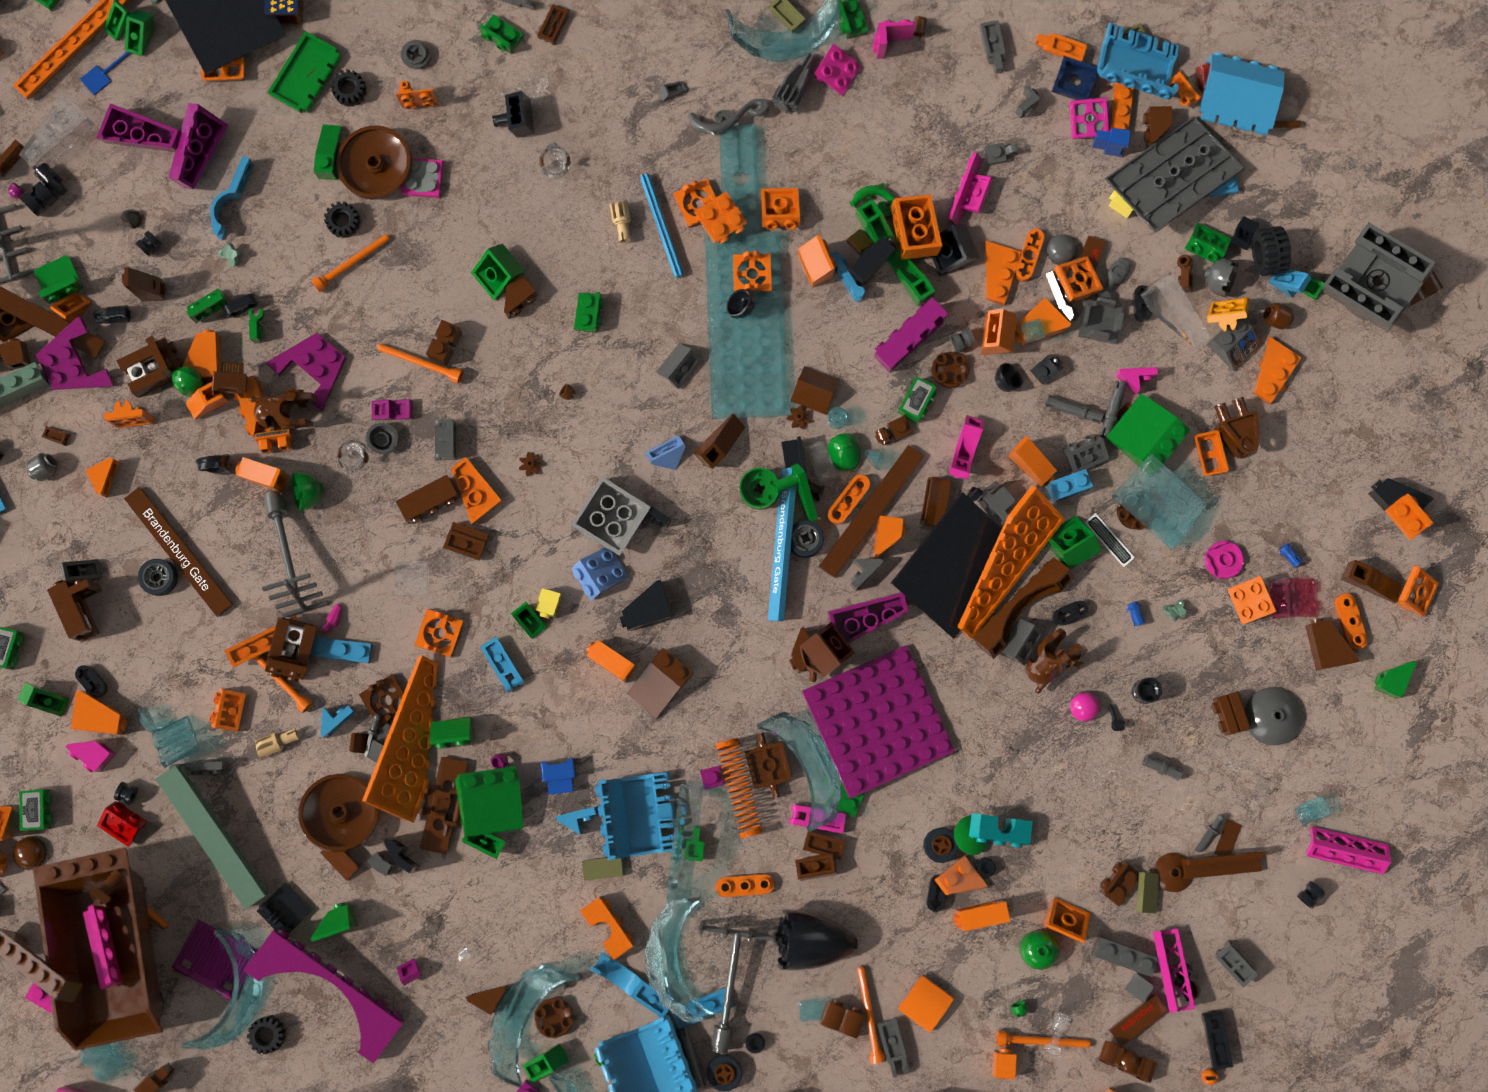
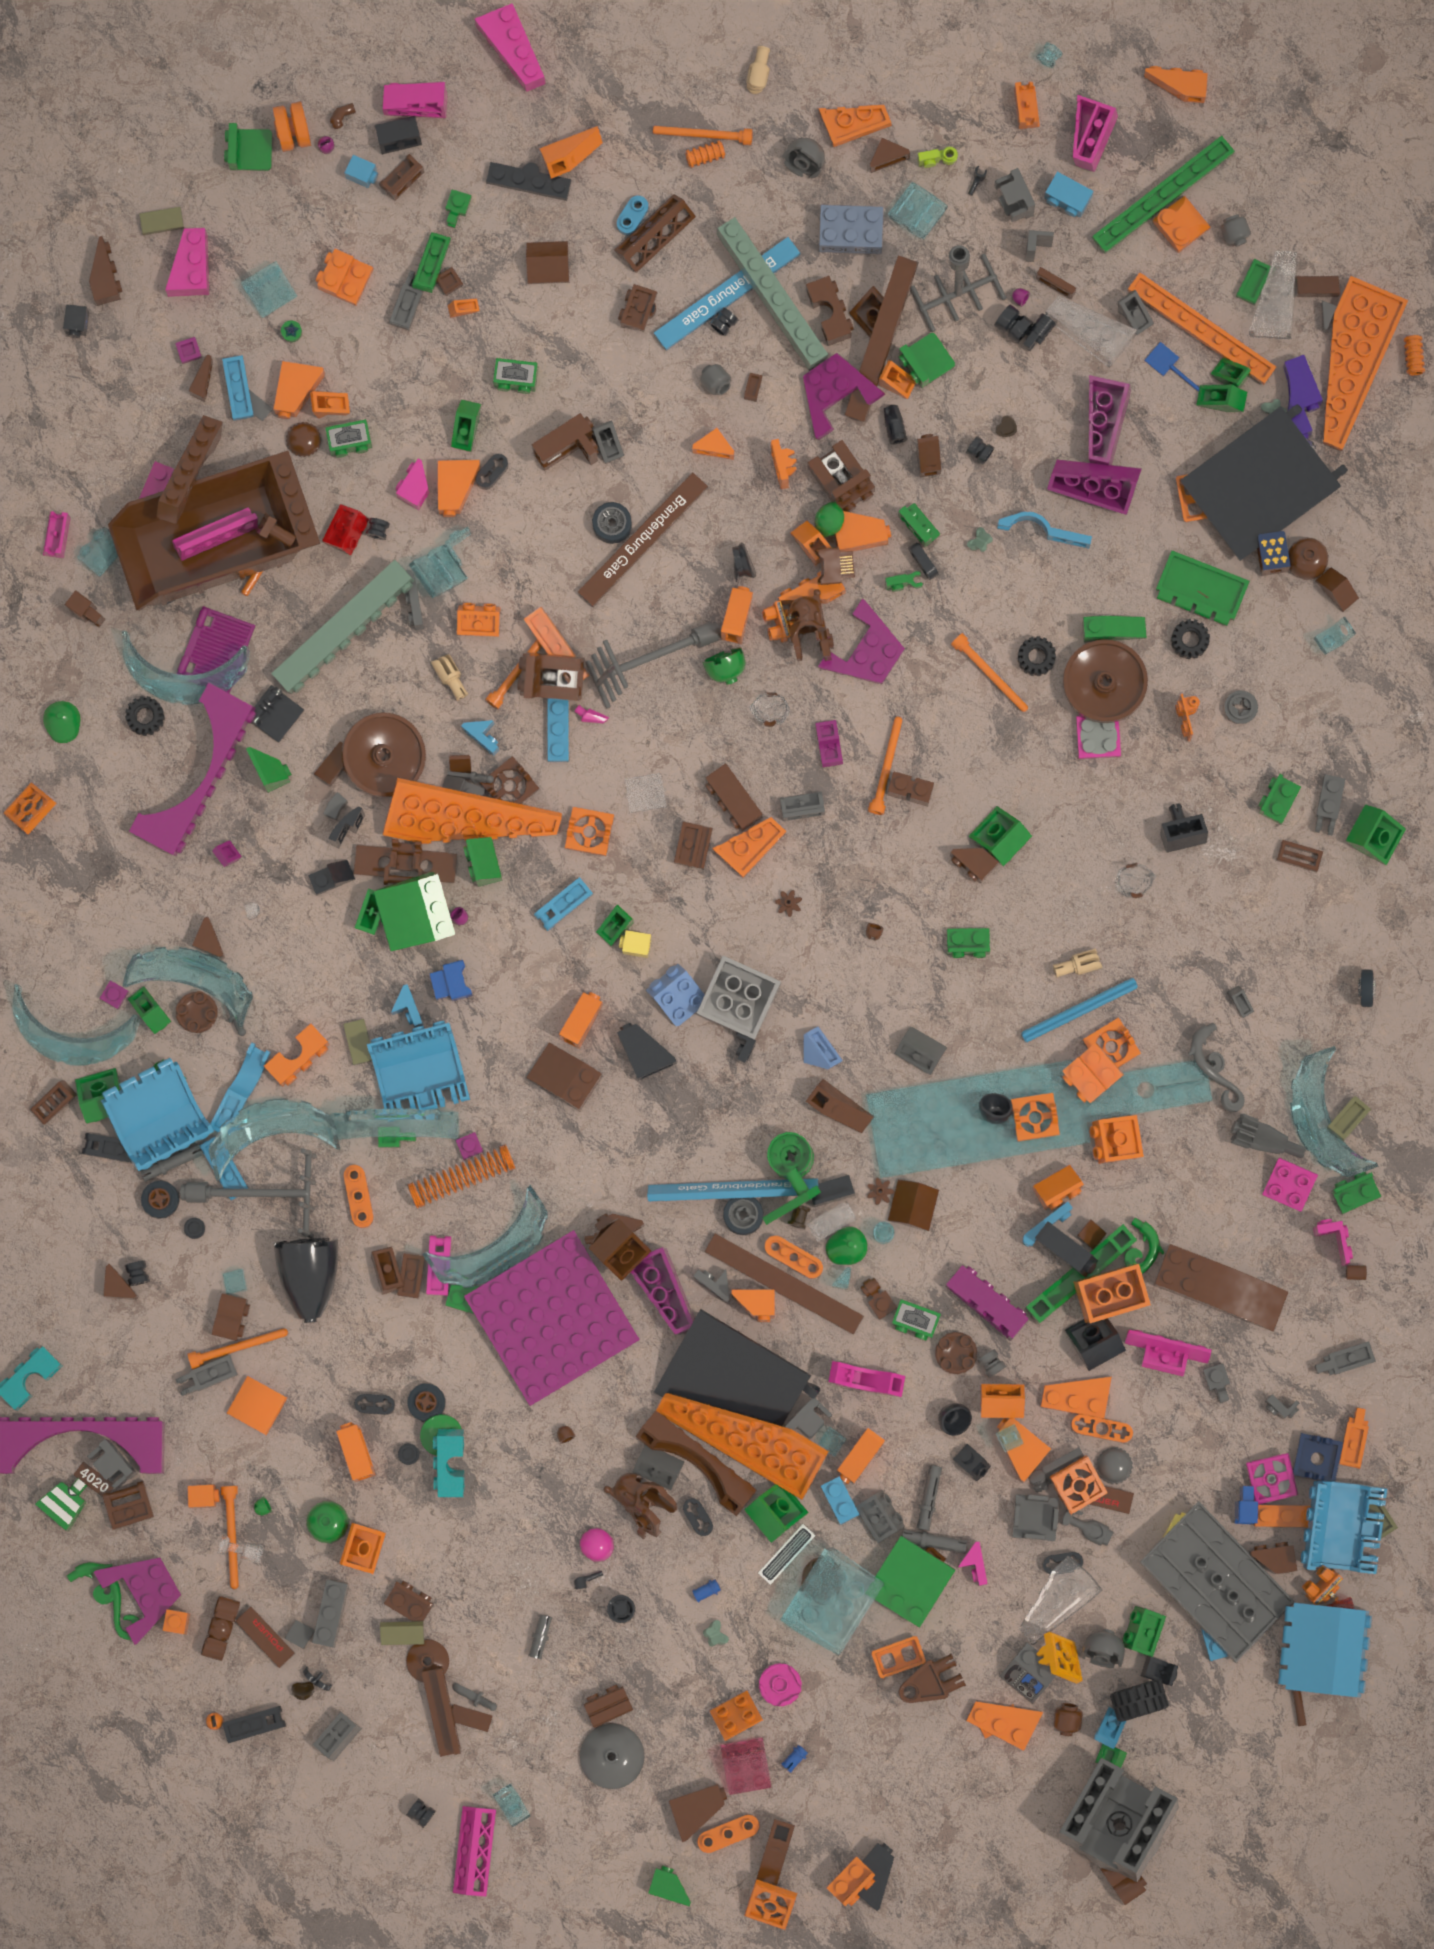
camera: 90 degrees right, 0 degrees up
dark grey hat [365,422,399,454] -> none
reddish brown plate [745,732,792,799] -> none
reddish brown piece [920,476,951,527] -> none
orange wing [934,855,988,896] -> none
dark pink fence [1153,929,1196,1013] -> none
reddish brown plate [1177,254,1194,293] -> none
none -> black slope [308,860,356,895]
none -> reddish brown hinge [557,1426,575,1444]
none -> clear light blue slope [817,1427,847,1457]
none -> dark grey slope [1118,290,1154,335]
none -> reddish brown slope [1153,1244,1288,1332]

